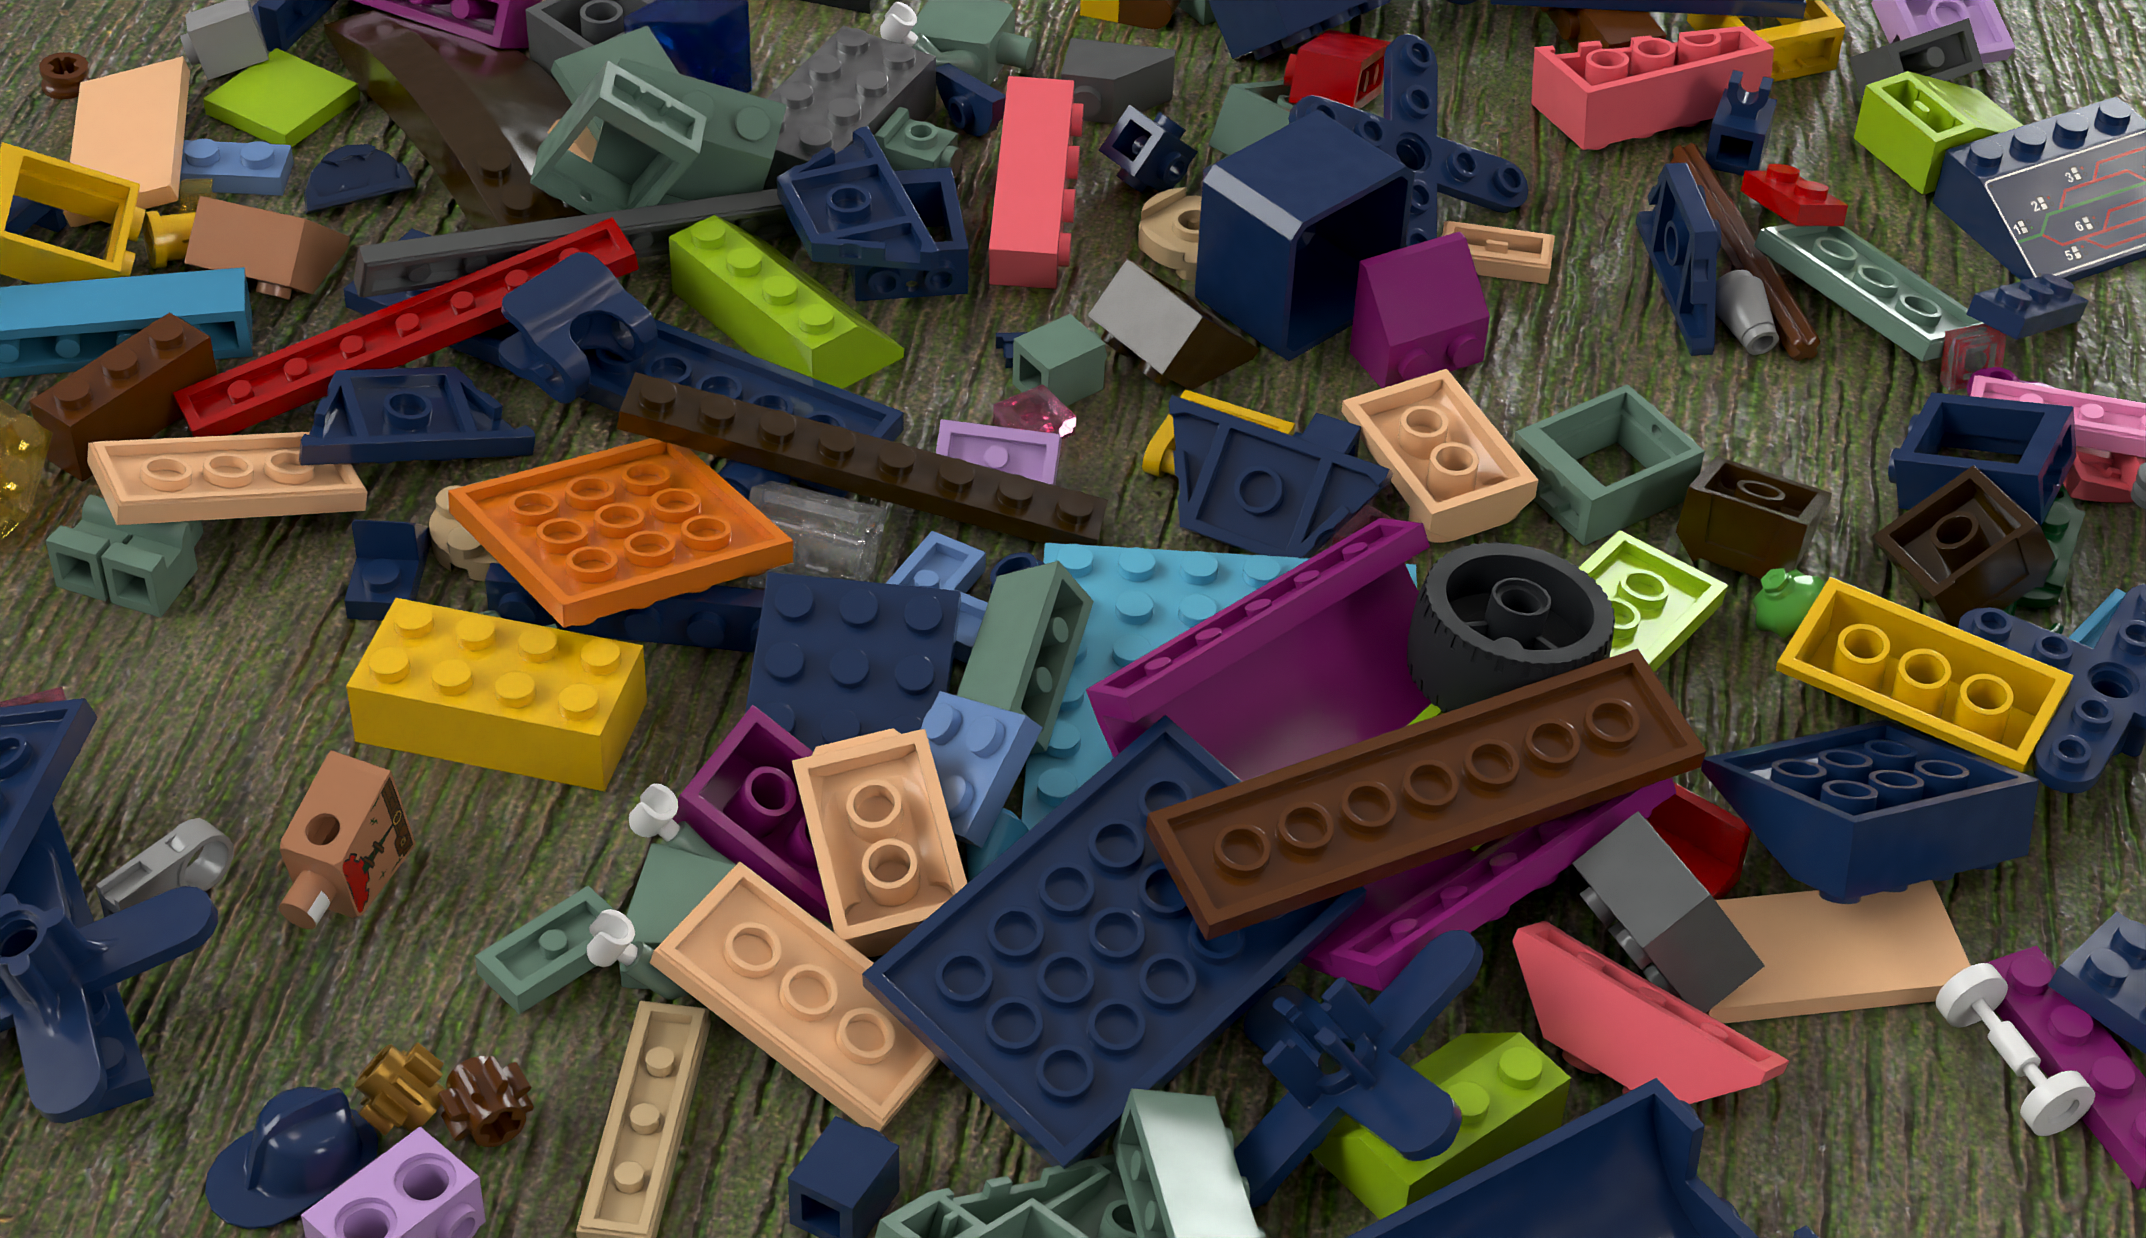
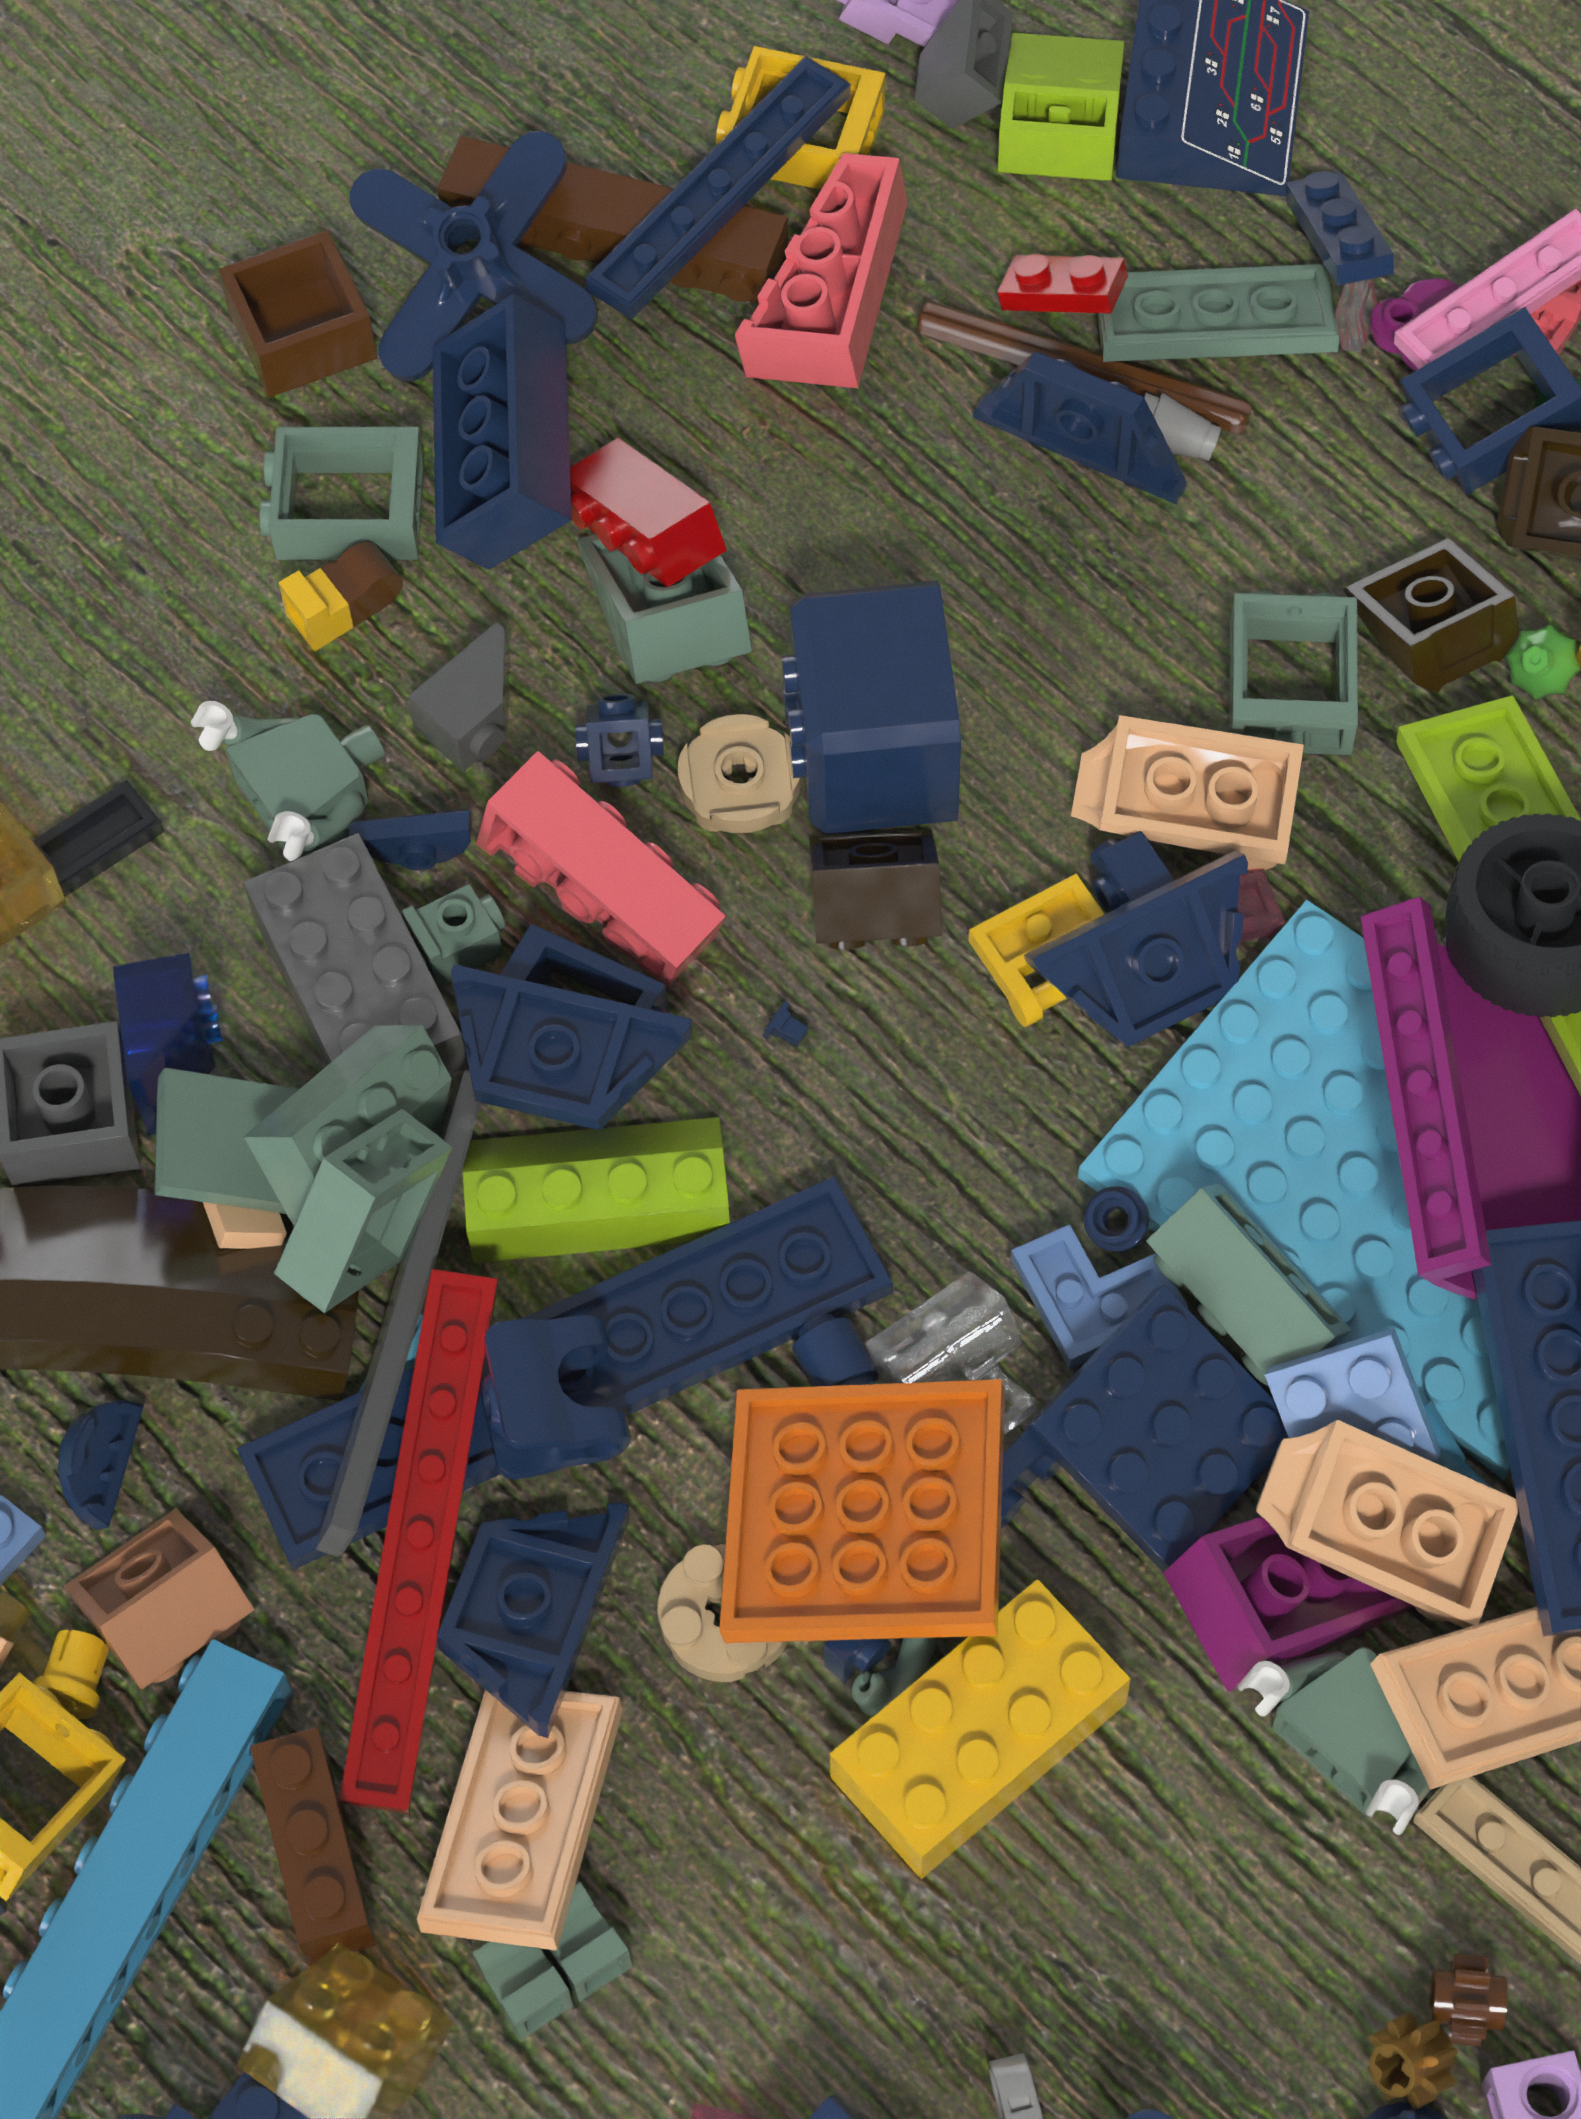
camera: 50 degrees left, 20 degrees up
nougat torso [279,750,416,929] -> none
dark blue slope [344,519,431,621] -> none
sand green plate [475,886,614,1015] -> none
dark brown plate [617,372,1108,546] -> none
lavender plate [936,419,1062,485] -> none
clear pink plate [993,384,1076,440] -> none
sand green brick [1012,314,1107,415] -> none
dark blue piece [1288,34,1529,247] -> none
magenta slope [1350,231,1490,389] -> none
light nougat tile [1442,221,1555,284] -> none
dark blue brick [1705,70,1777,176] -> none

